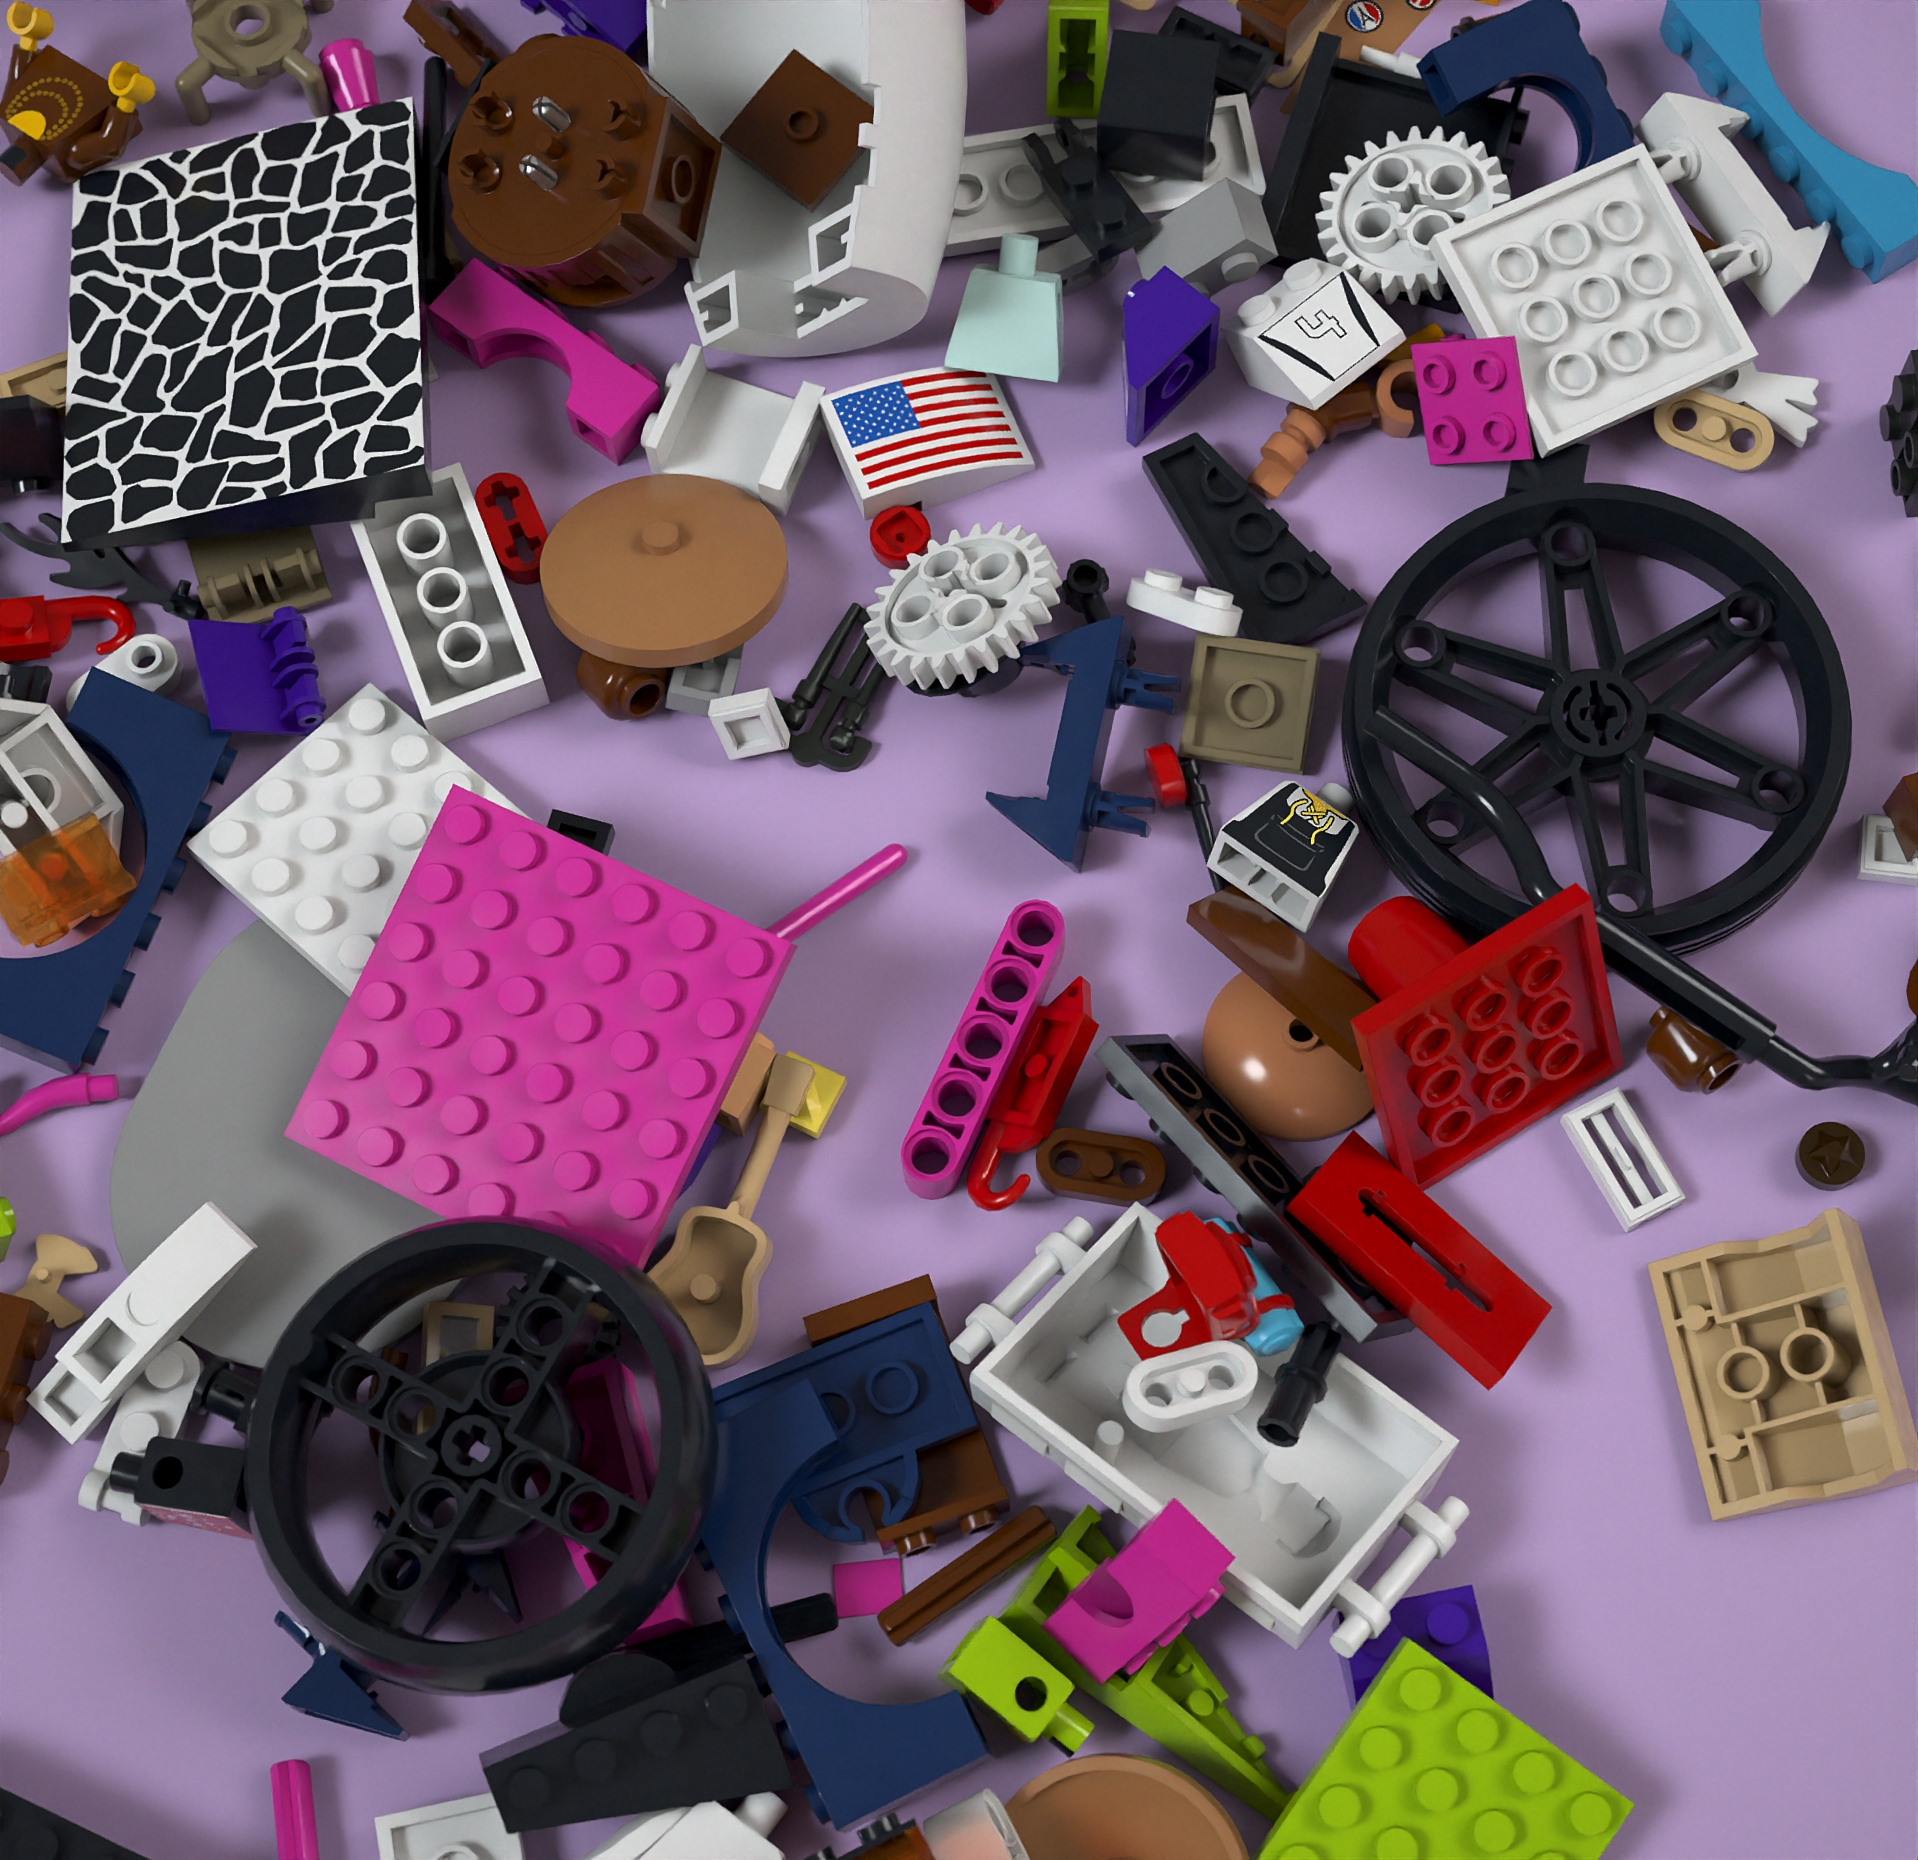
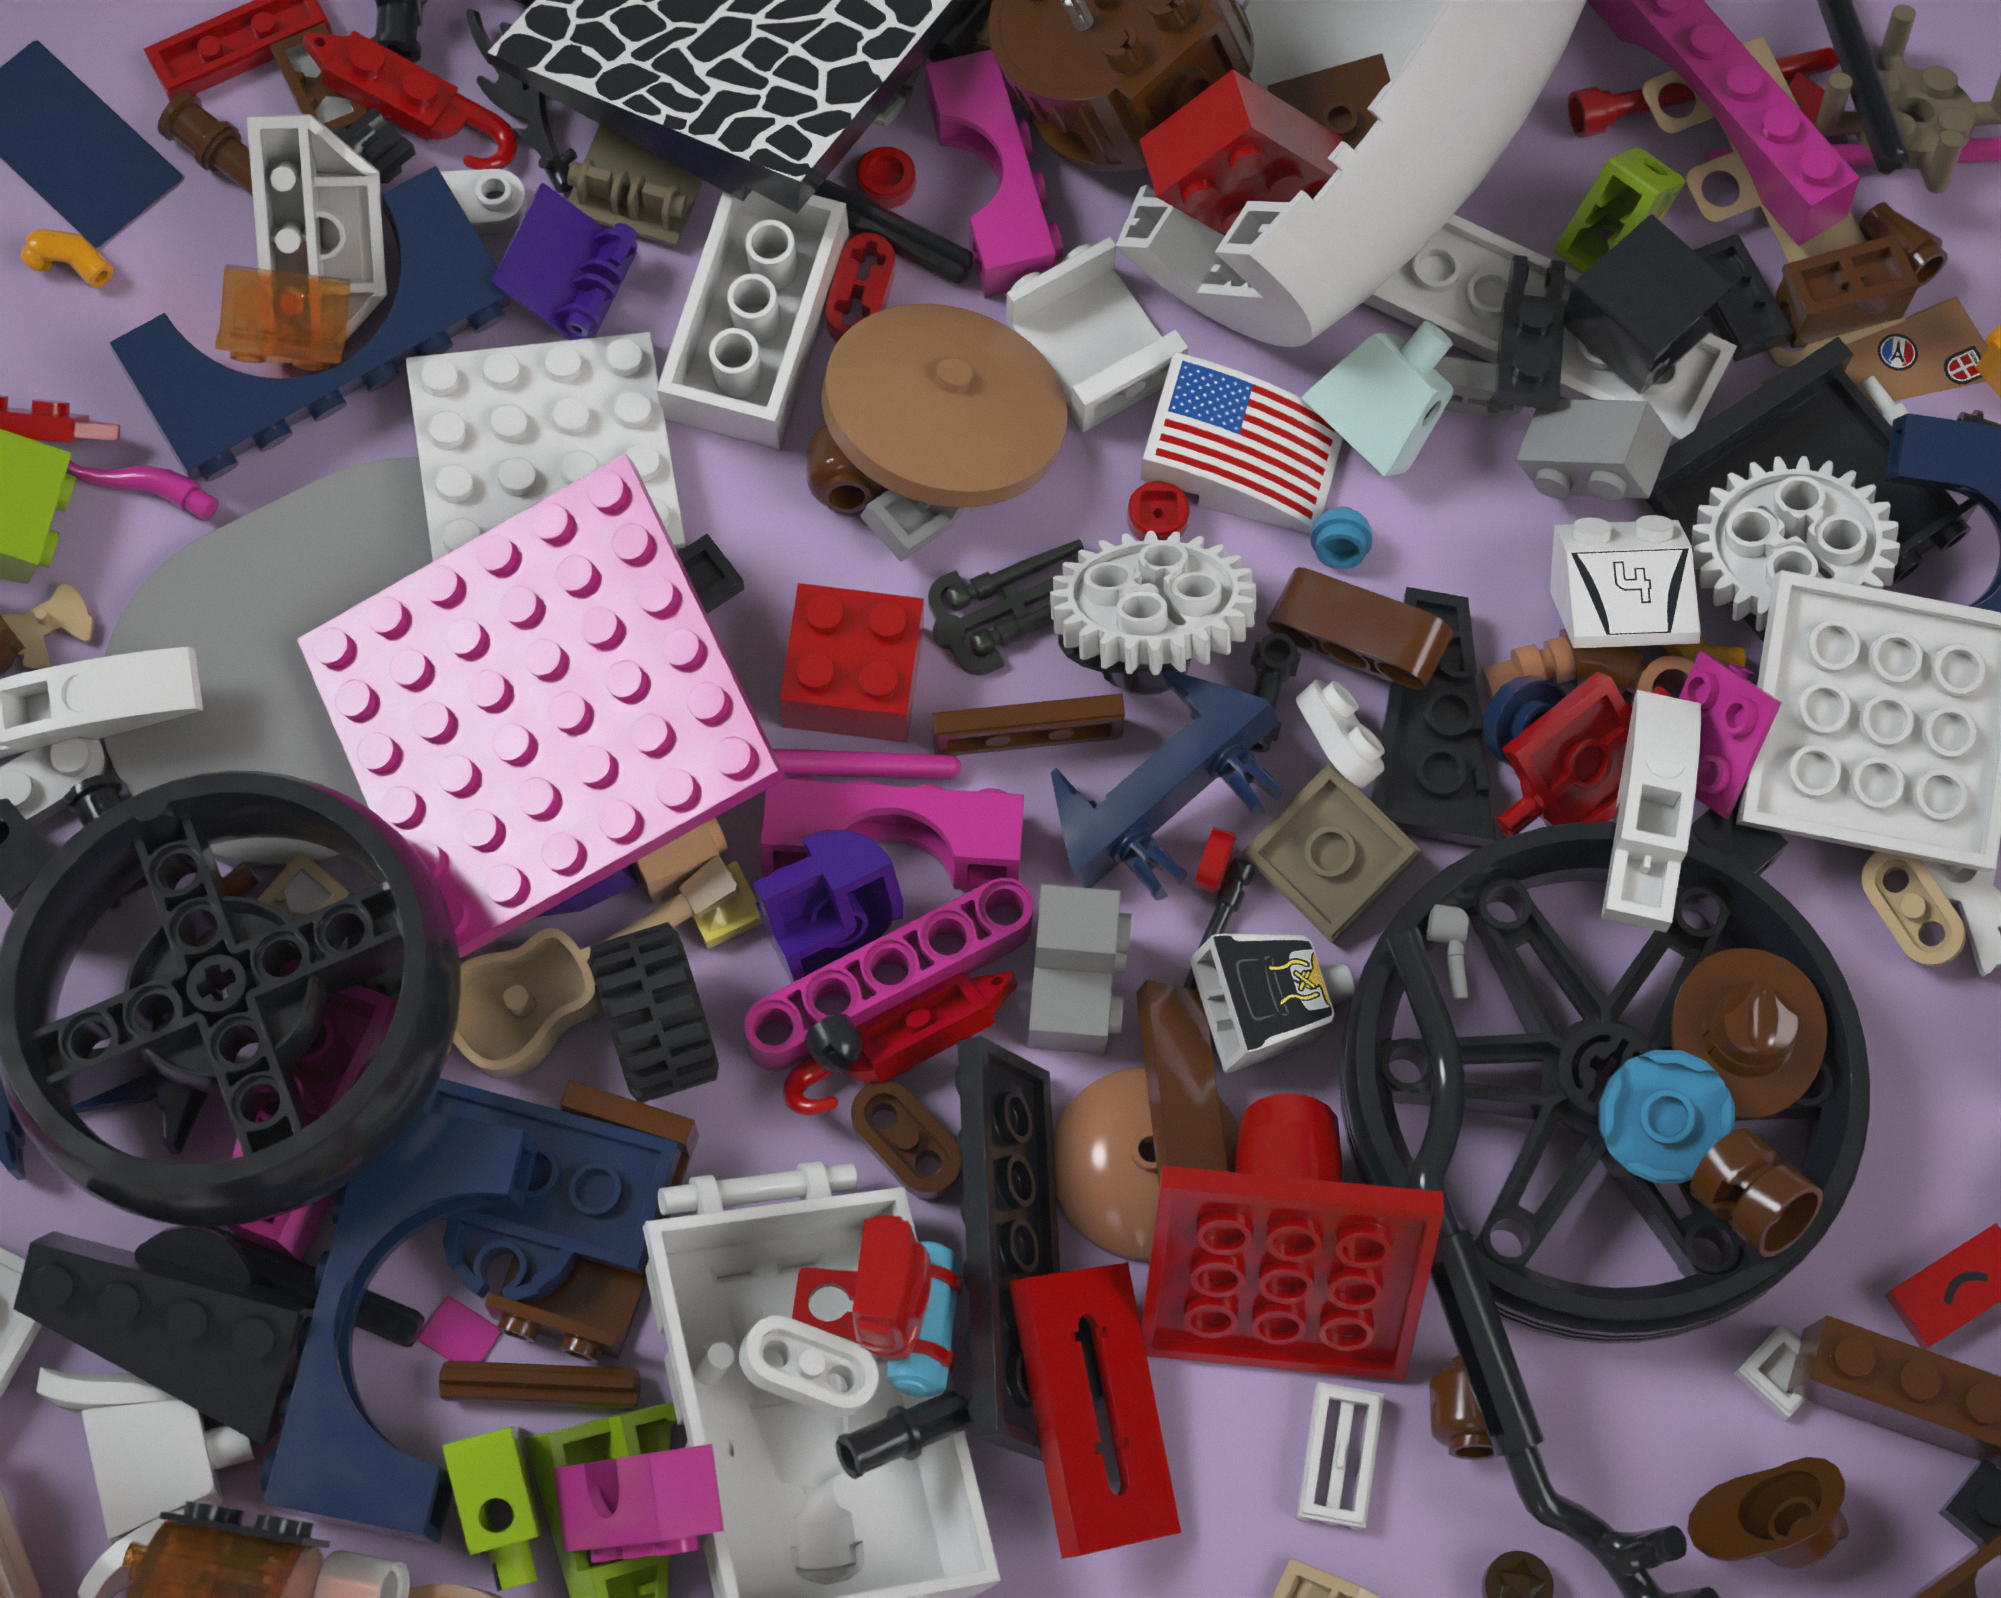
camera: 30 degrees right, 0 degrees up
white tile [708,687,791,761] -> none
dark purple slope [1121,265,1220,448] -> none
none -> black tyre [589,922,719,1103]
none -> dark purple brick [753,830,904,983]
none -> dark pink arch [760,776,1024,890]
none -> red brick [779,583,924,743]
none -> black hinge [804,1014,863,1072]
none -> black axle [813,179,974,283]
none -> red tile [856,146,916,209]
none -> reddish brown tile [932,693,1125,756]
none -> light grey brick [1027,884,1132,1054]
none -> red brick [1139,69,1345,236]
none -> reddish brown beam [1266,567,1454,691]
none -> dark azure plate [1310,506,1373,570]
none -> light grey hand [1427,904,1469,1000]
none -> dark blue plate [1483,675,1567,767]
none -> red plate [1495,671,1671,837]
none -> dark azure tile [1599,1050,1735,1183]
none -> white slope [1601,690,1701,932]
none -> reddish brown hat [1671,948,1827,1120]
none -> reddish brown wheel [1690,1128,1823,1257]

